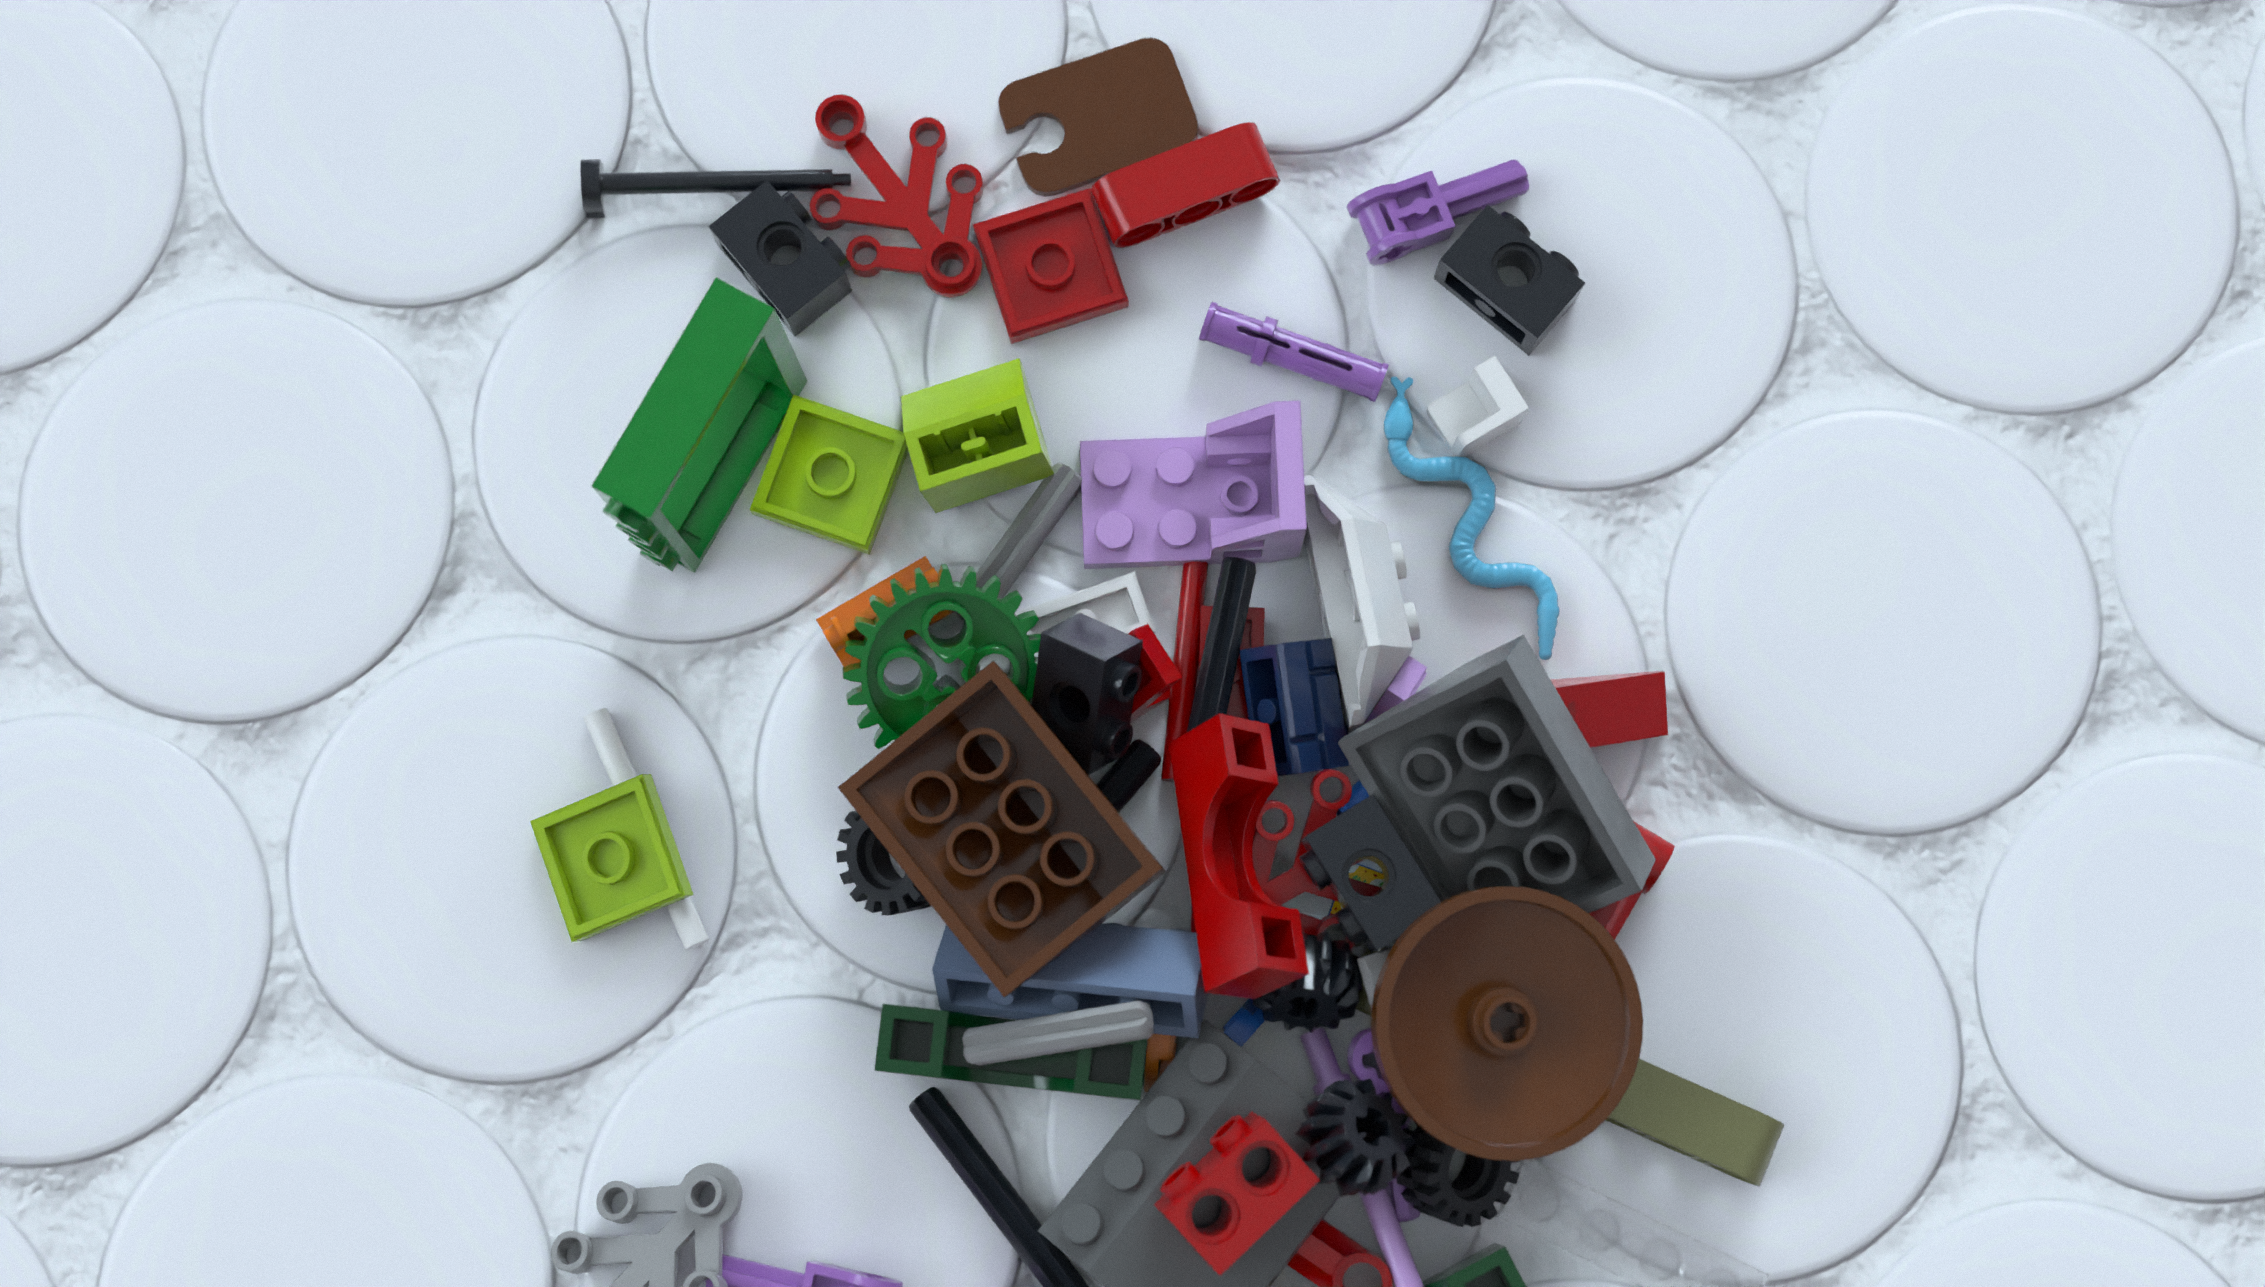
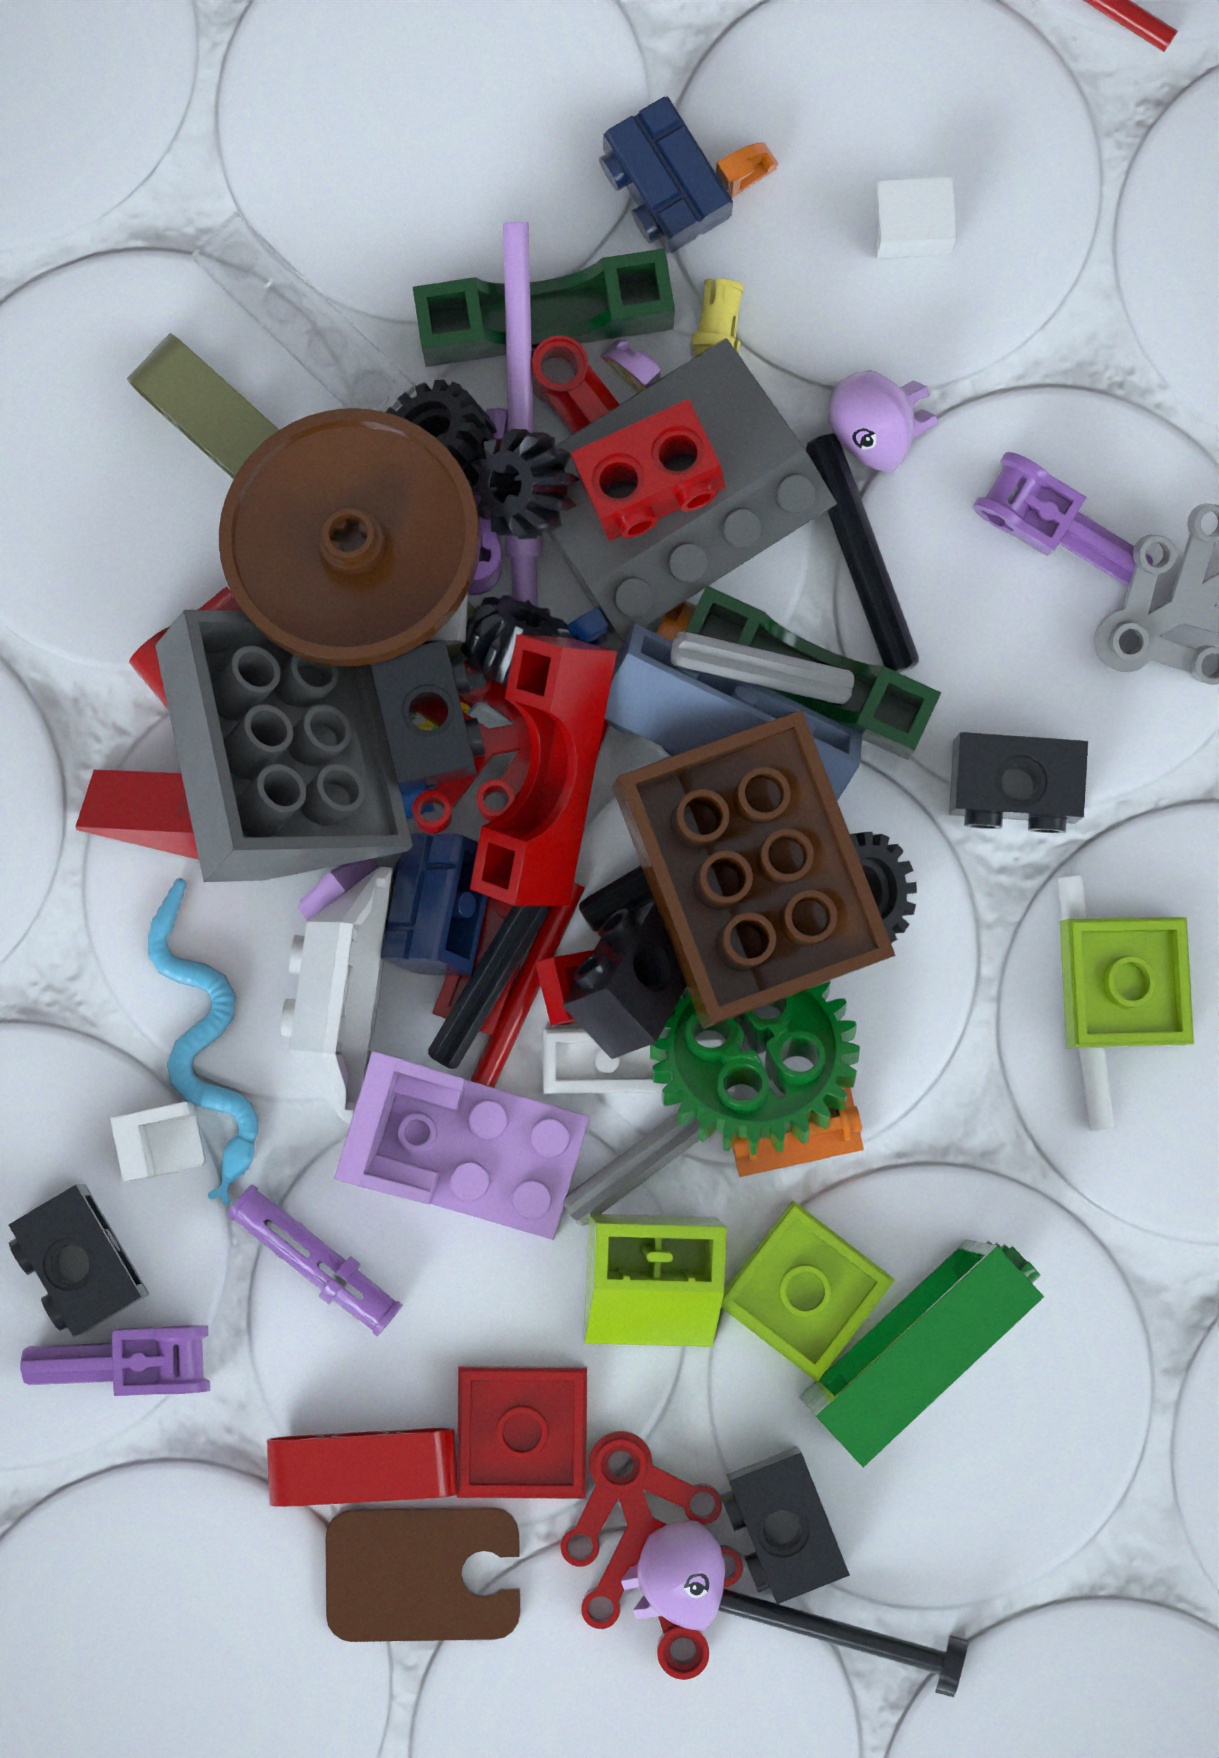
camera: 165 degrees left, 5 degrees up
none -> lavender piece [621,1520,725,1631]
none -> black brick [949,732,1088,833]

